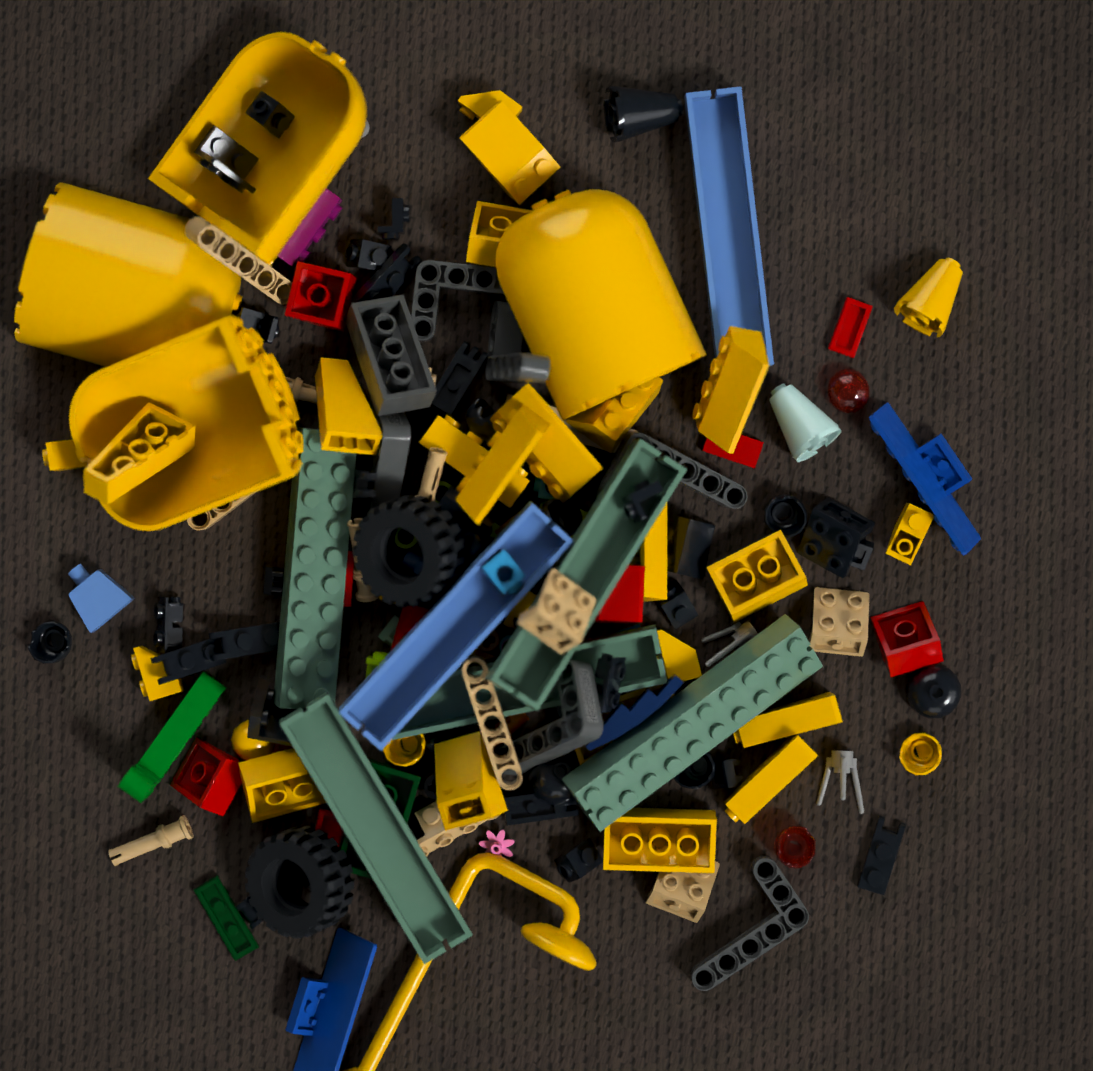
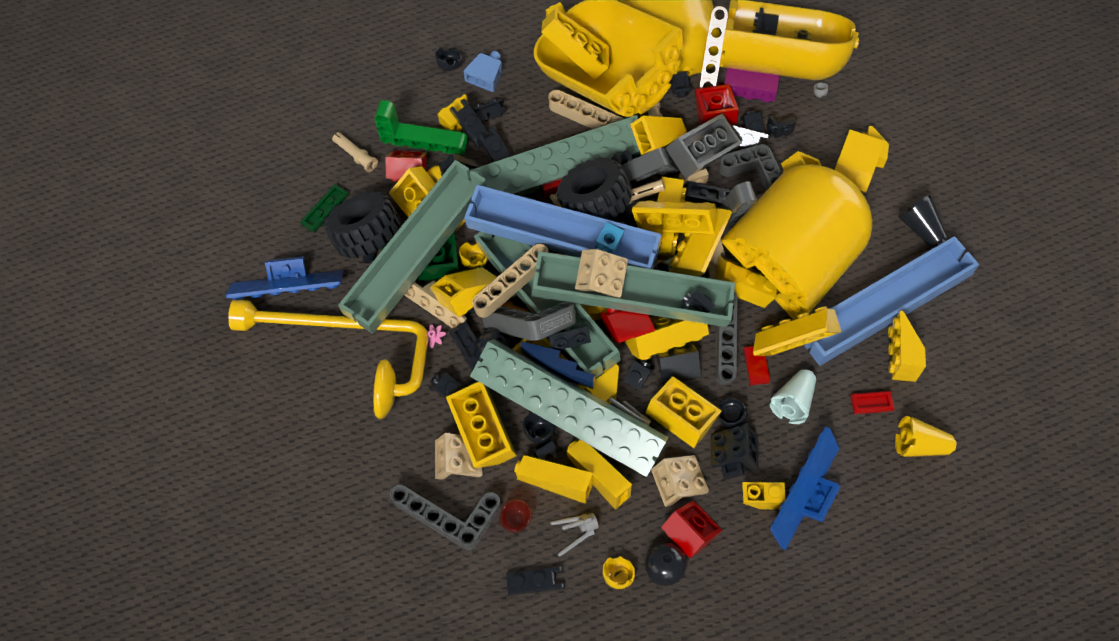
camera: 65 degrees right, 25 degrees down
clear red hair [828,368,870,413] -> none
none -> yellow slope [888,311,926,382]

